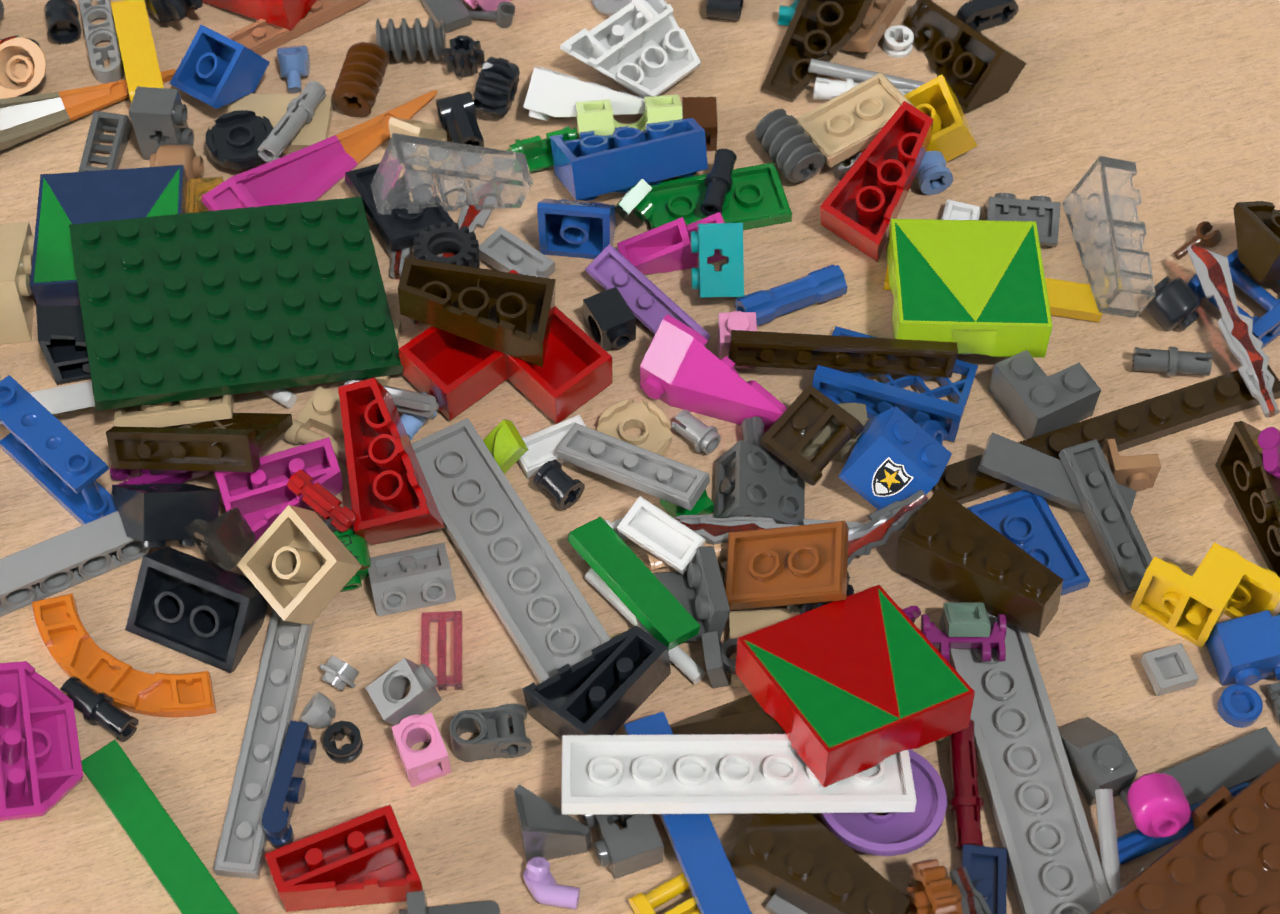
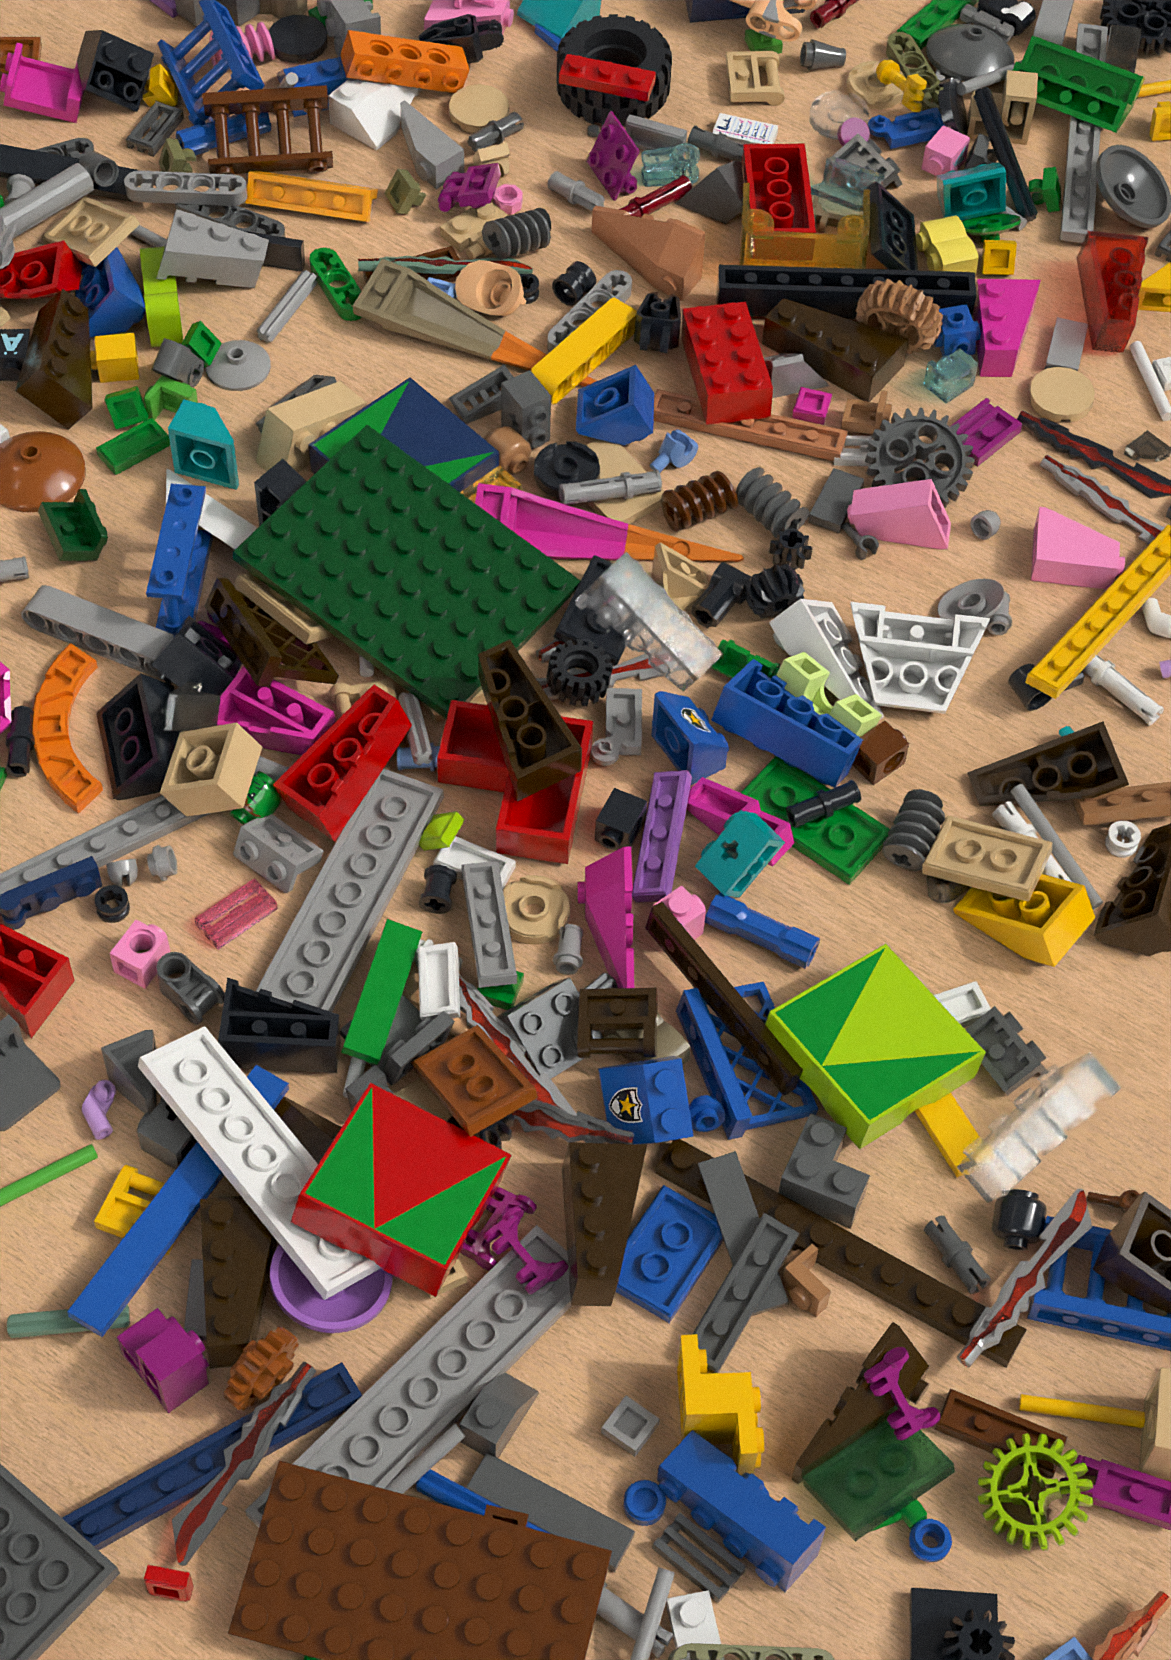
camera: 50 degrees right, 0 degrees up
red axle [287,470,357,533] -> none
light grey brick [366,658,442,725] -> none
tile [615,179,657,222] -> none
red wedge [820,101,933,262] -> none
medium blue wheel [915,151,954,195] -> none
sand green tile [942,602,991,637] -> none
dark red pin [948,719,984,850] -> none
dark pink head [1126,773,1191,838] -> none

